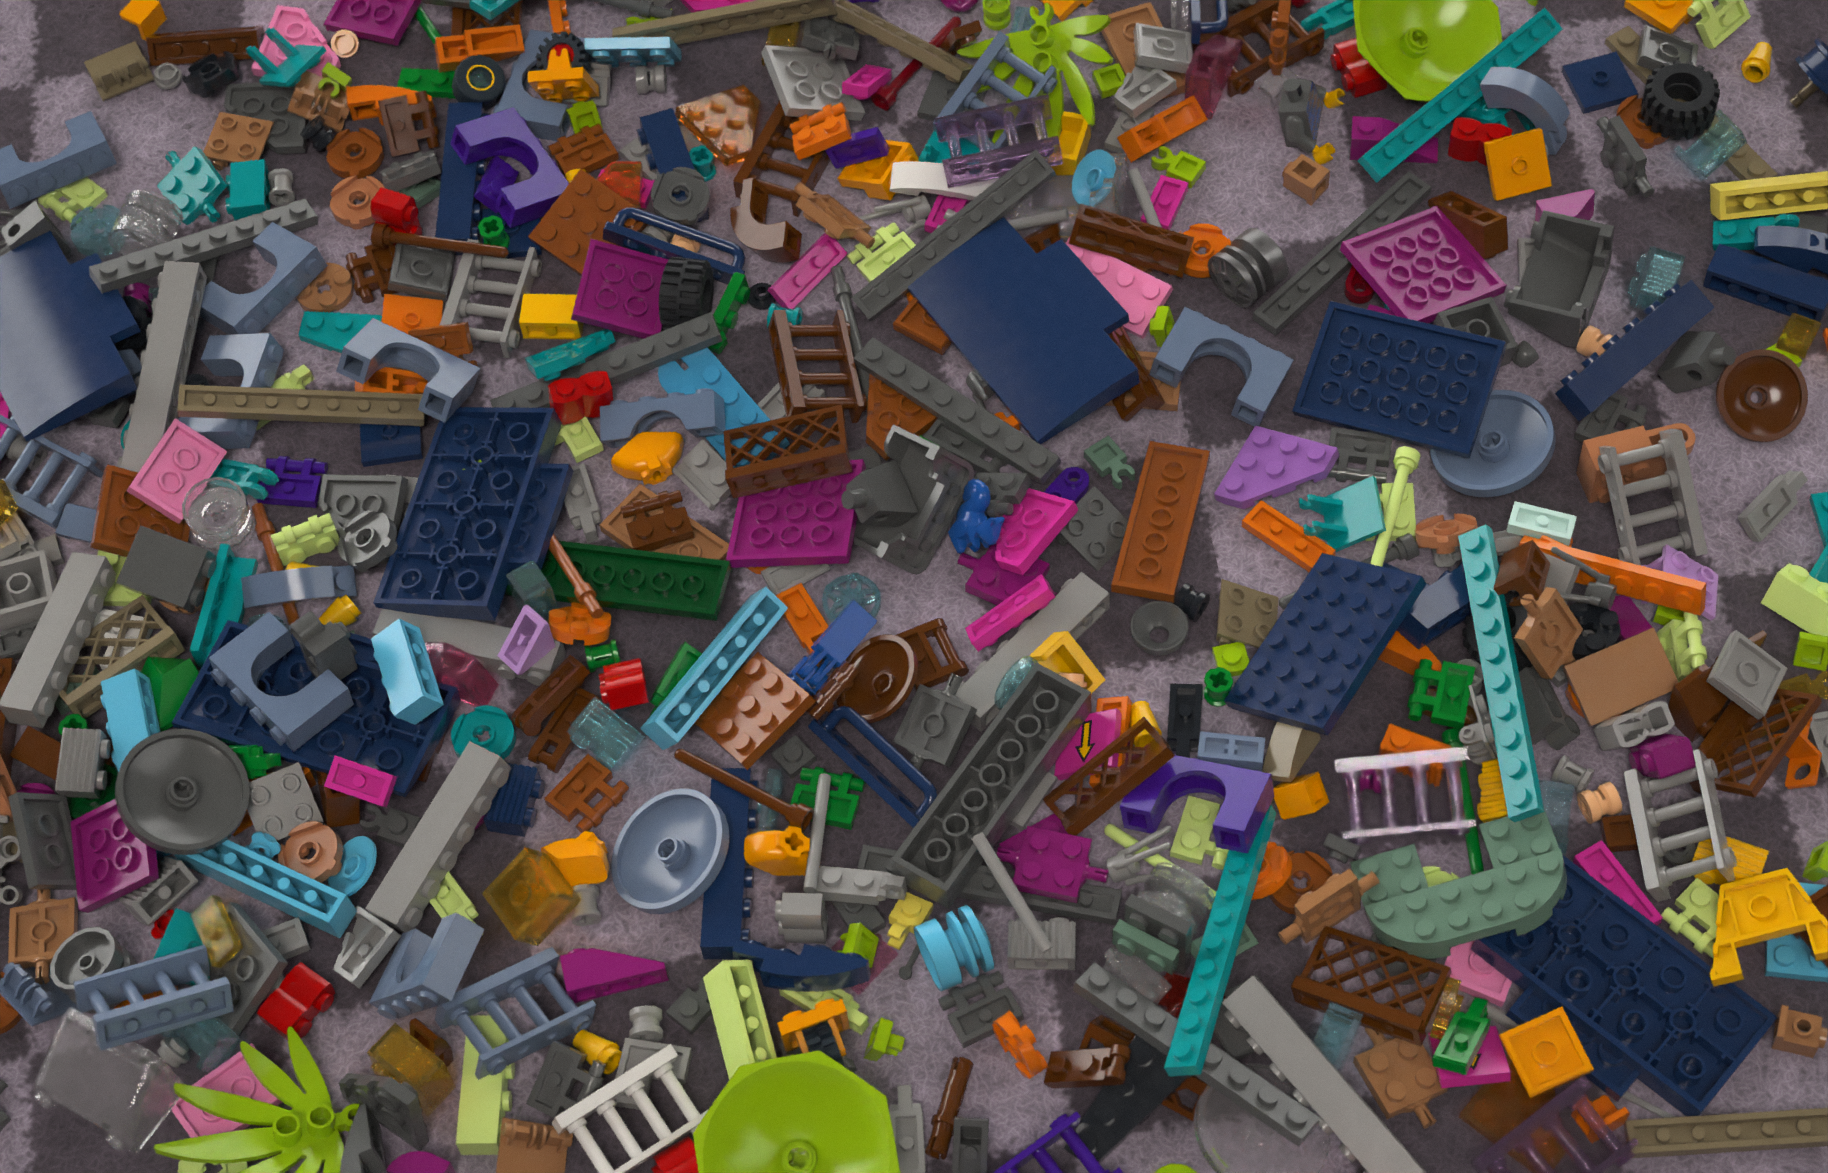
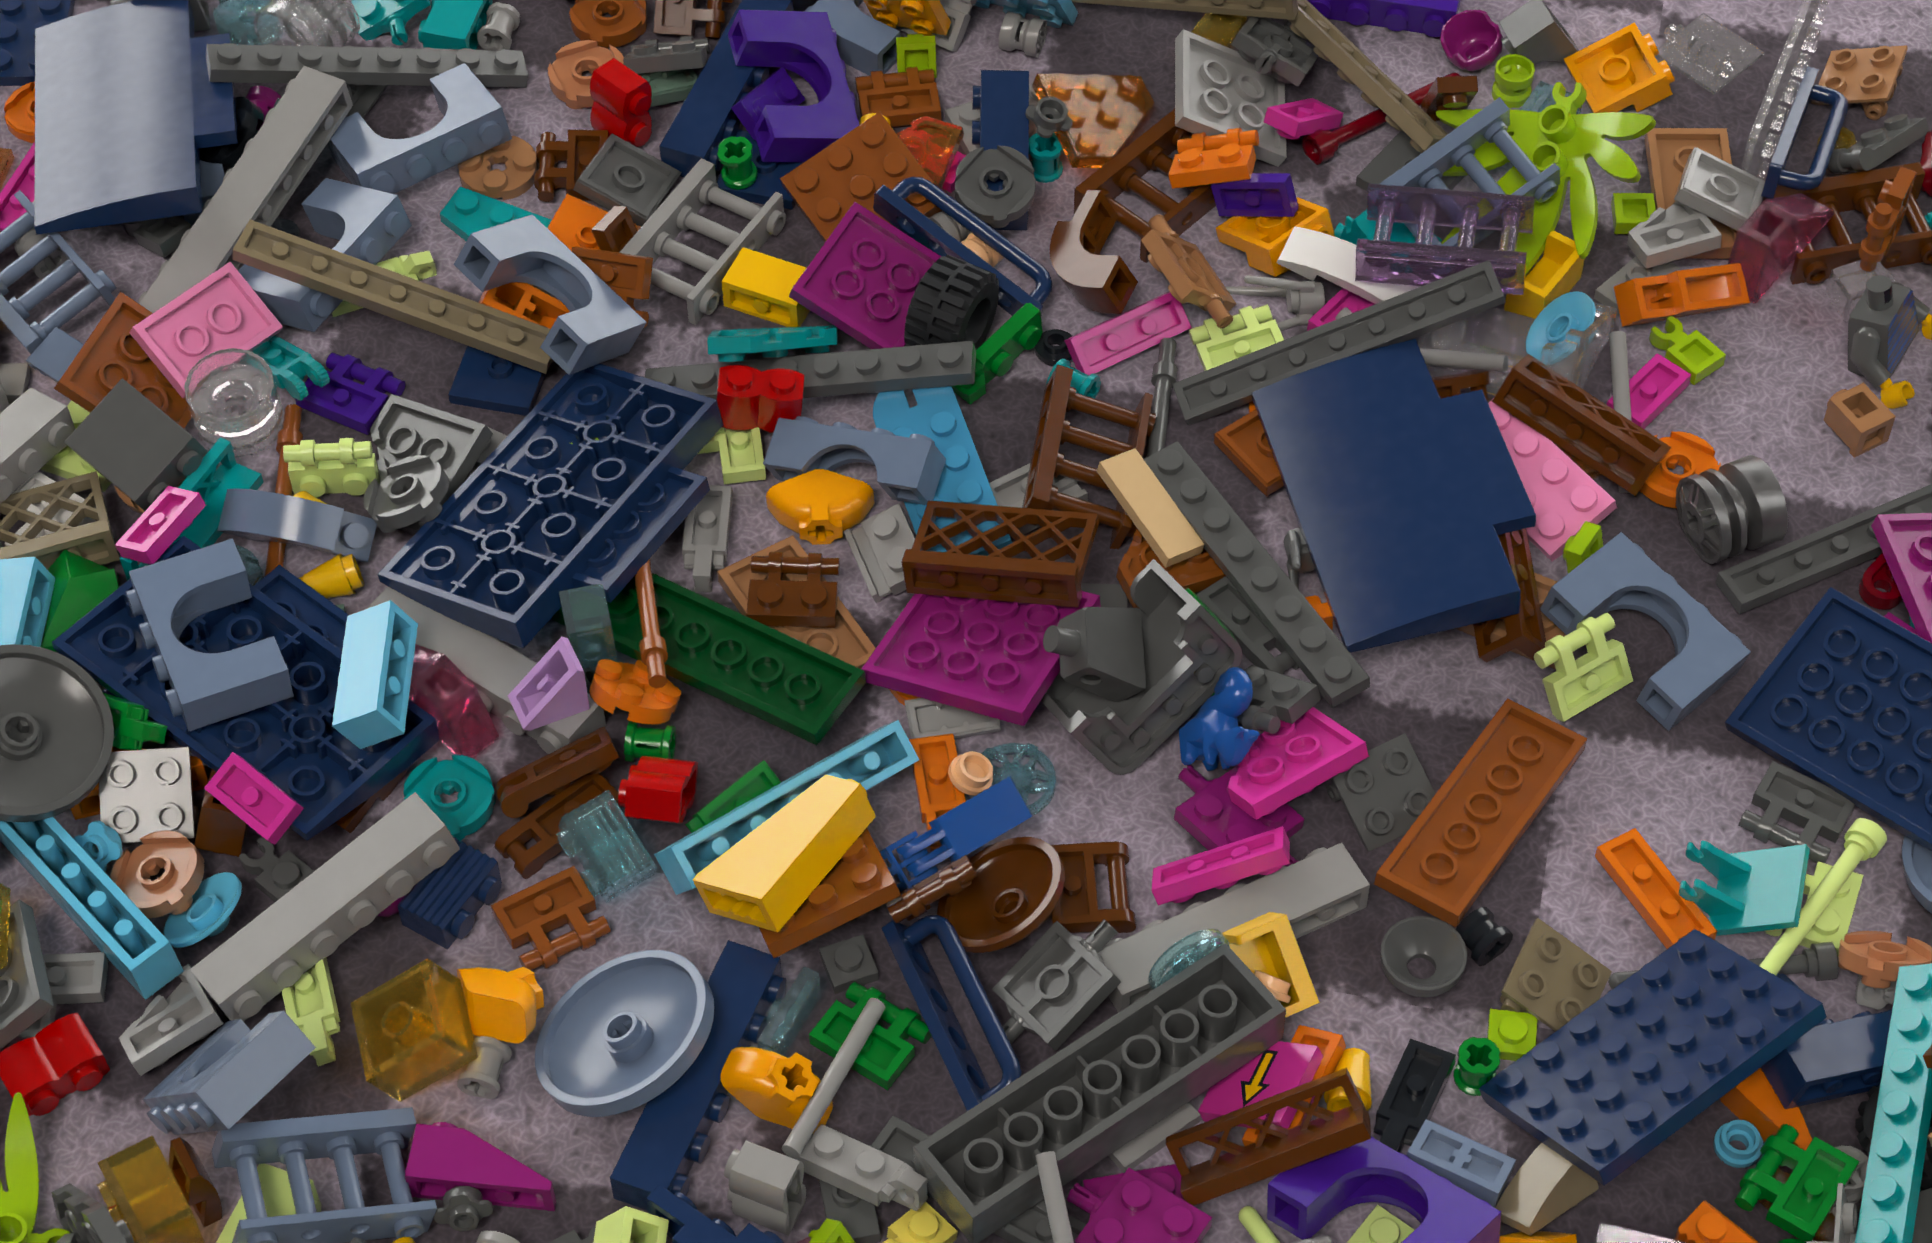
camera: 15 degrees right, 5 degrees down
dark grey hinge [289,611,358,680] -> none
reddish brown piece [371,223,509,258] -> none
reddish brown piece [674,748,814,832] -> none
dark purple plate [1044,467,1089,504] -> none
sand green plate [1084,435,1135,490] -> none
medium lavender plate [1214,425,1339,509] -> none
none -> dark pink plate [115,486,206,564]
none -> dark grey plate [434,1186,493,1232]
none -> reddish brown plate [591,206,637,253]
none -> yellow slope [692,775,876,933]
none -> light nougat plate [948,751,993,796]
none -> dark grey plate [1025,97,1073,138]
none -> tan tile [1097,448,1205,568]
none -> yellowish green plate [1534,613,1633,722]
none -> medium azure plate [1713,1120,1763,1168]

